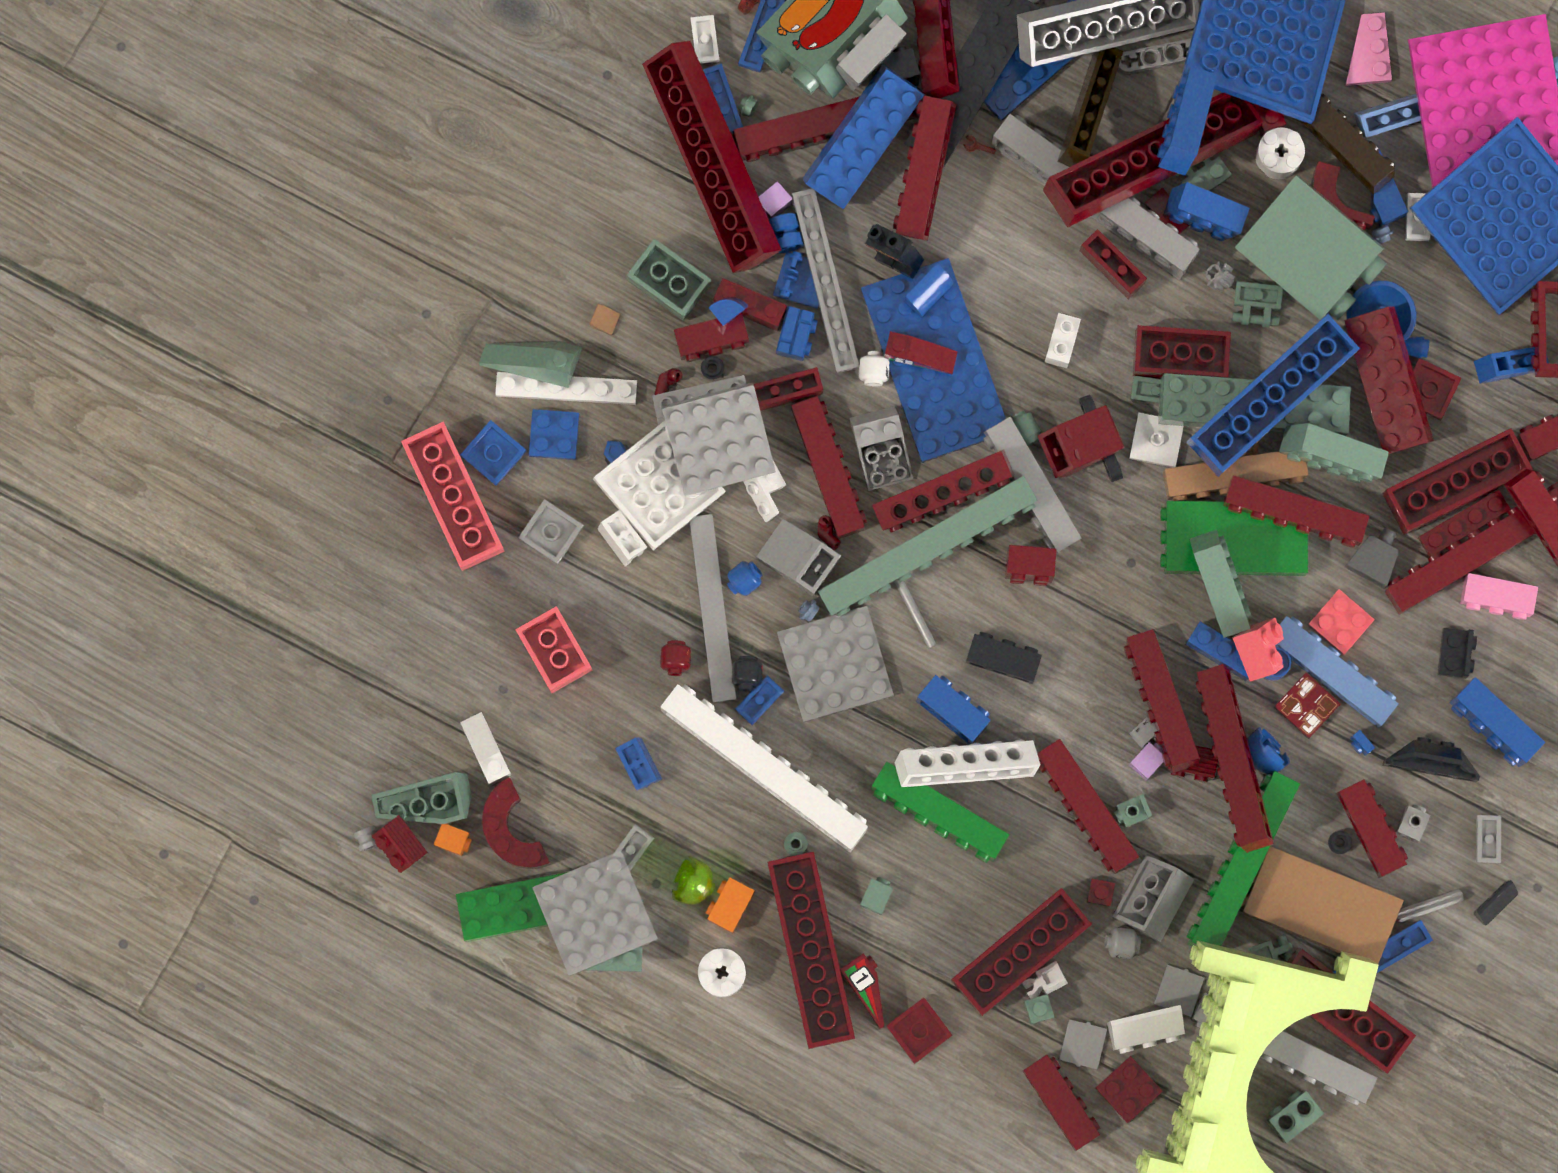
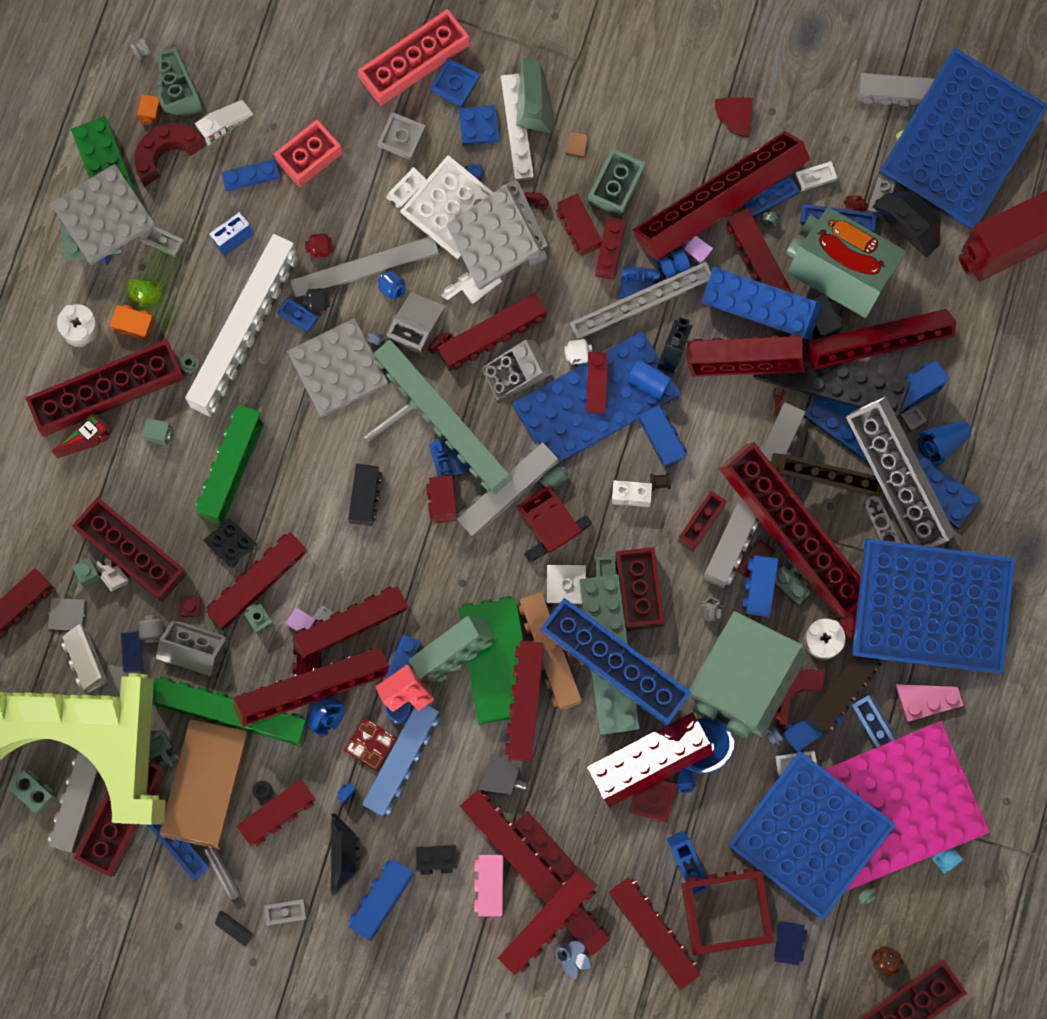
camera: 80 degrees right, 5 degrees down
dark red brick [372,815,428,873] -> none
black plate [701,356,724,380] -> none
blue brick [708,297,749,326] -> none
dark red brick [754,367,823,411] -> none
blue brick [776,306,818,361] -> none
light grey slope [836,14,907,92] -> none
dark red brick [872,449,1015,532] -> none
dark red plate [886,997,953,1064] -> none
white brick [894,739,1040,787] -> none
blue brick [916,675,991,745] -> none
dark red plate [1095,1056,1163,1124] -> none
blue brick [1157,67,1217,175] -> none
sand green plate [1232,281,1283,328] -> none
sand green brick [1279,423,1389,483] -> none
coral plate [1308,589,1375,656] -> none
dark red brick [1382,428,1533,535] -> none
light grey brick [1395,804,1431,843] -> none
none -> clear blue plate [121,631,144,673]
none -> black hinge [203,519,257,568]
none -> blue plate [221,159,280,192]
none -> blue hinge [429,438,471,477]
none -> blue brick [638,405,687,469]
none -> dark brown bush [650,472,671,491]
none -> dark red brick [715,97,753,138]

